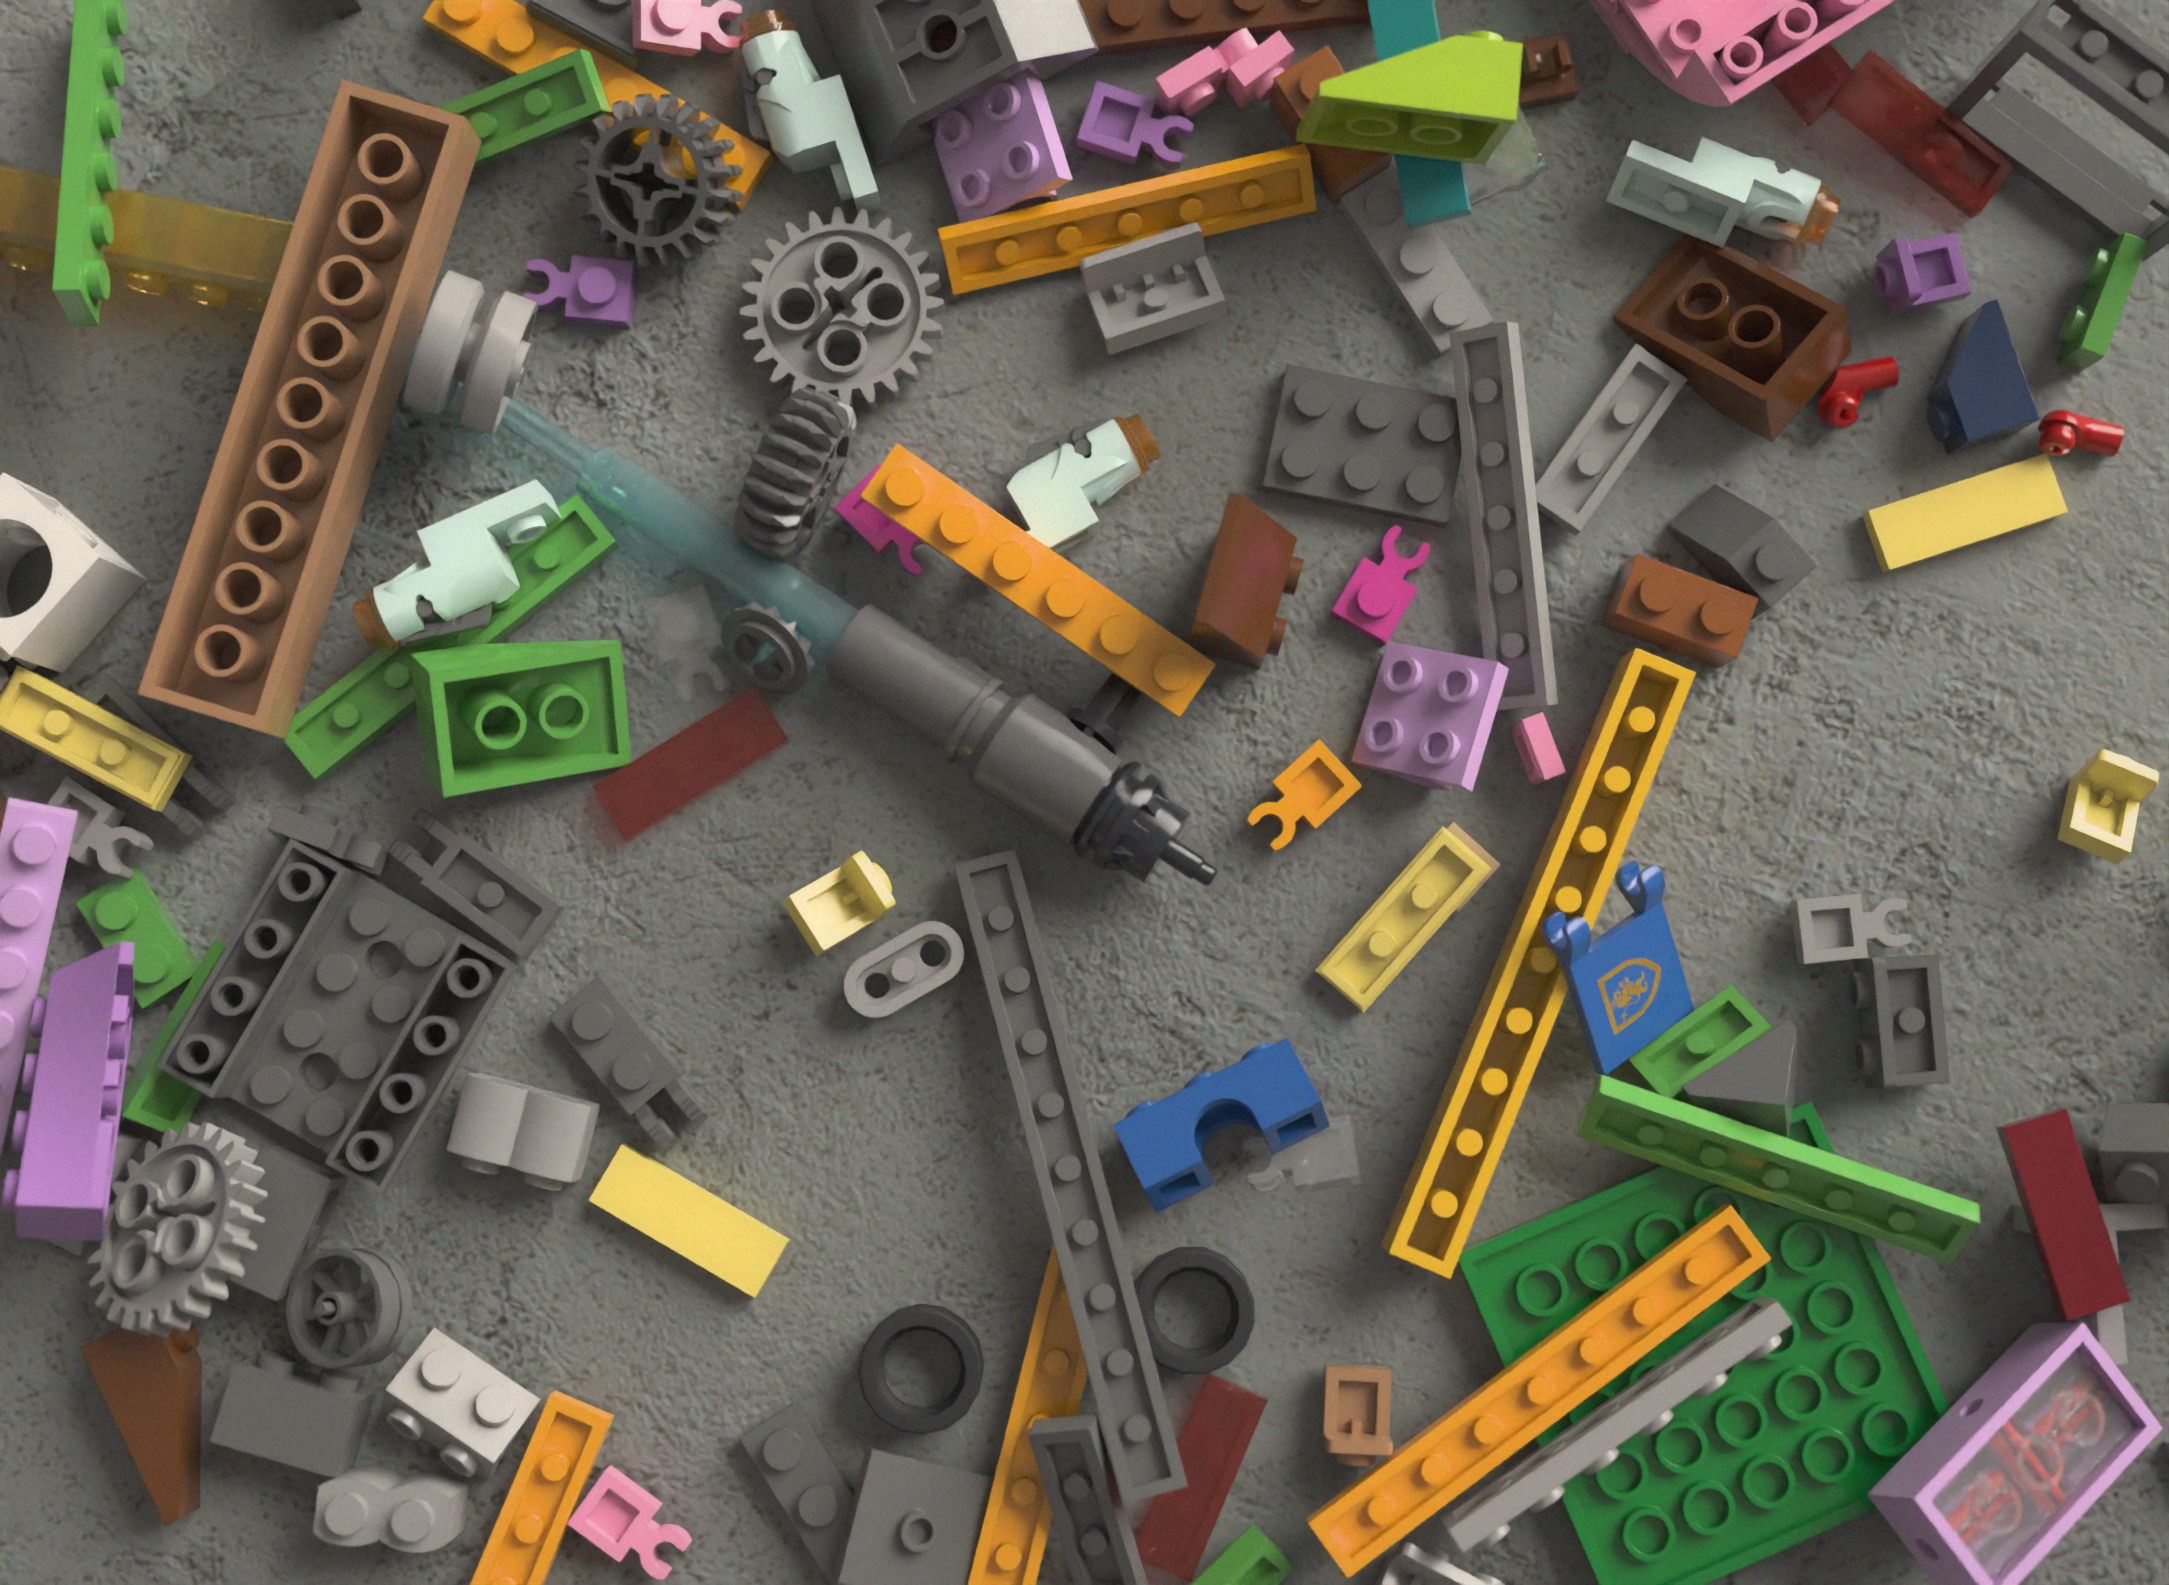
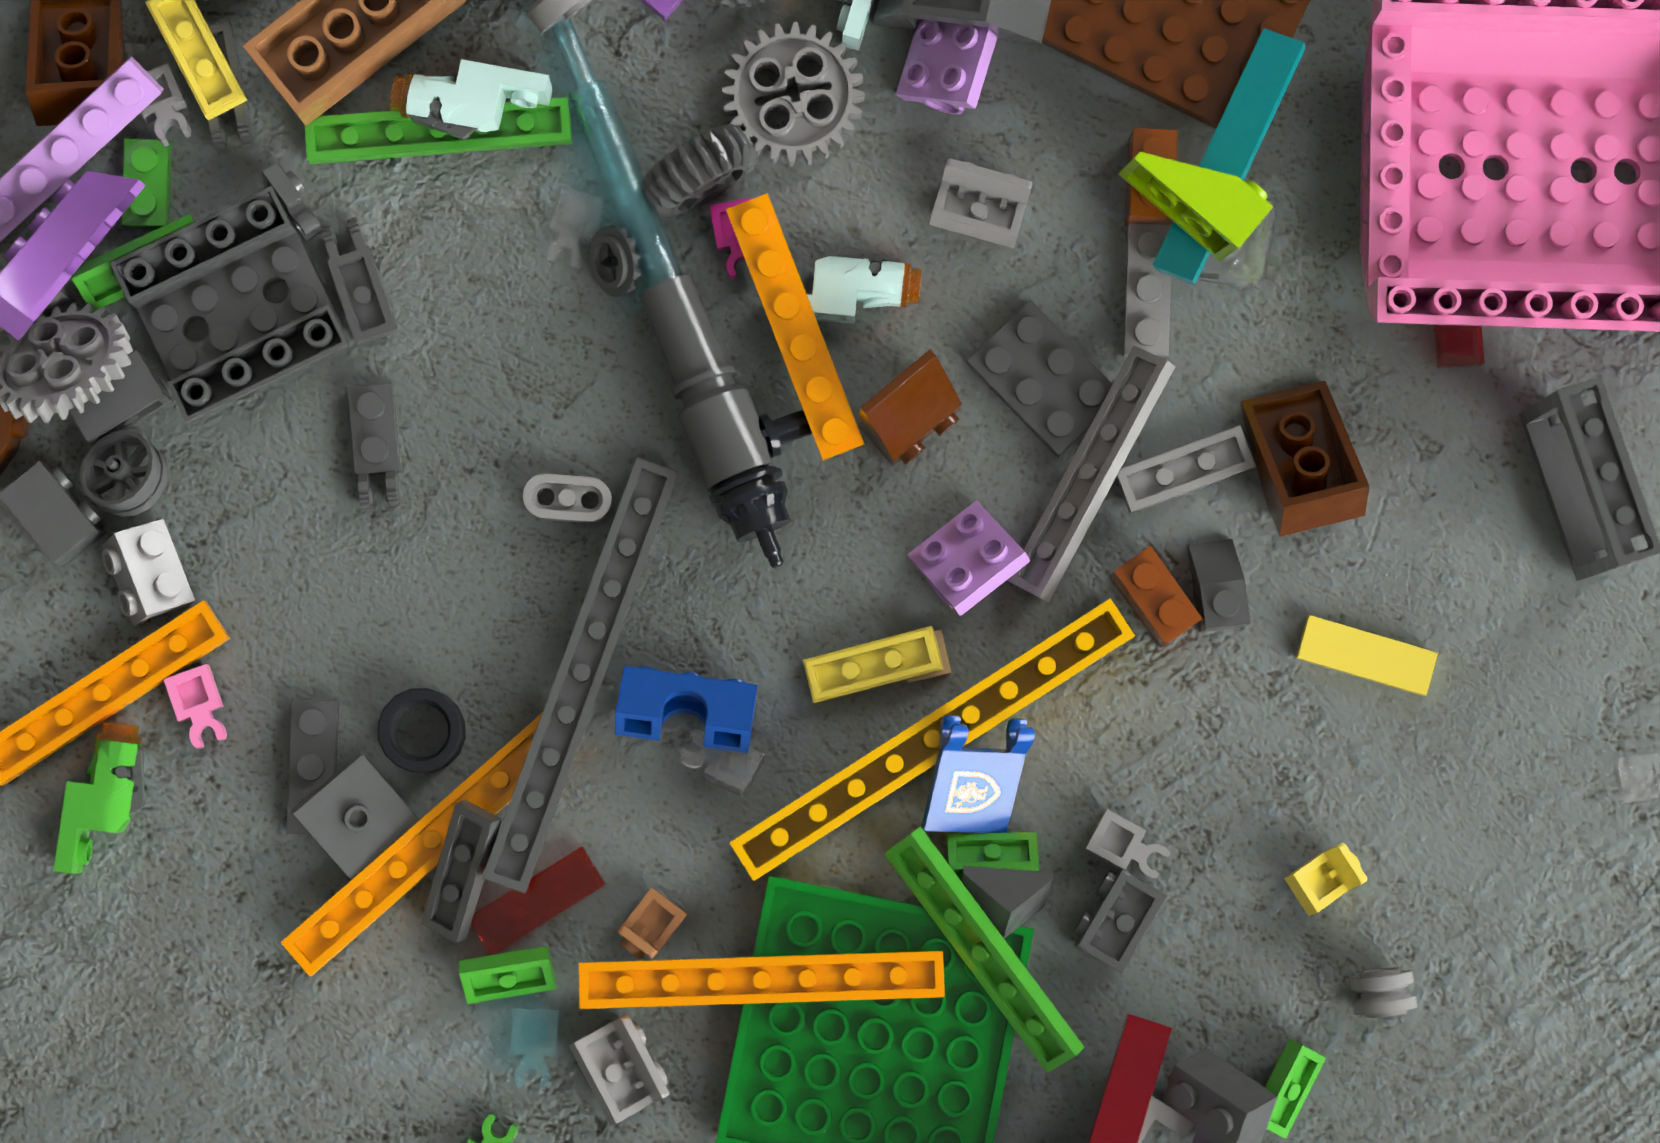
camera: 30 degrees right, 0 degrees up
light grey brick [313,1466,469,1553] -> none
bright green slope [410,640,632,798] -> none
light grey brick [446,1073,601,1191] -> none
light yellow tile [588,1143,790,1298] -> none
clear red tile [592,686,790,841] -> none
light yellow bracket [782,851,896,957] -> none
light orange plate [938,143,1317,295] -> none
medium lavender plate [1077,81,1194,170] -> none
black tyre [1135,1247,1255,1374] -> none
bright pink plate [1155,28,1258,117] -> none
bright pink plate [1226,31,1294,109] -> none
light orange plate [1246,739,1362,852] -> none
dark pink plate [1330,525,1430,646] -> none
light grey plate [1439,1294,1793,1553] -> none
bright pink tile [1510,712,1566,786] -> none
reddish brown tile [1516,32,1579,111] -> none
light aqua plate [1606,137,1841,248] -> none
red arm [1817,356,1899,429] -> none
clear red tile [1827,49,2015,219] -> none
medium lavender bracket [1873,233,1972,315] -> none
dark blue slope [1927,299,2041,455] -> none
red arm [2038,410,2124,458] -> none
bright green plate [2057,232,2149,373] -> none

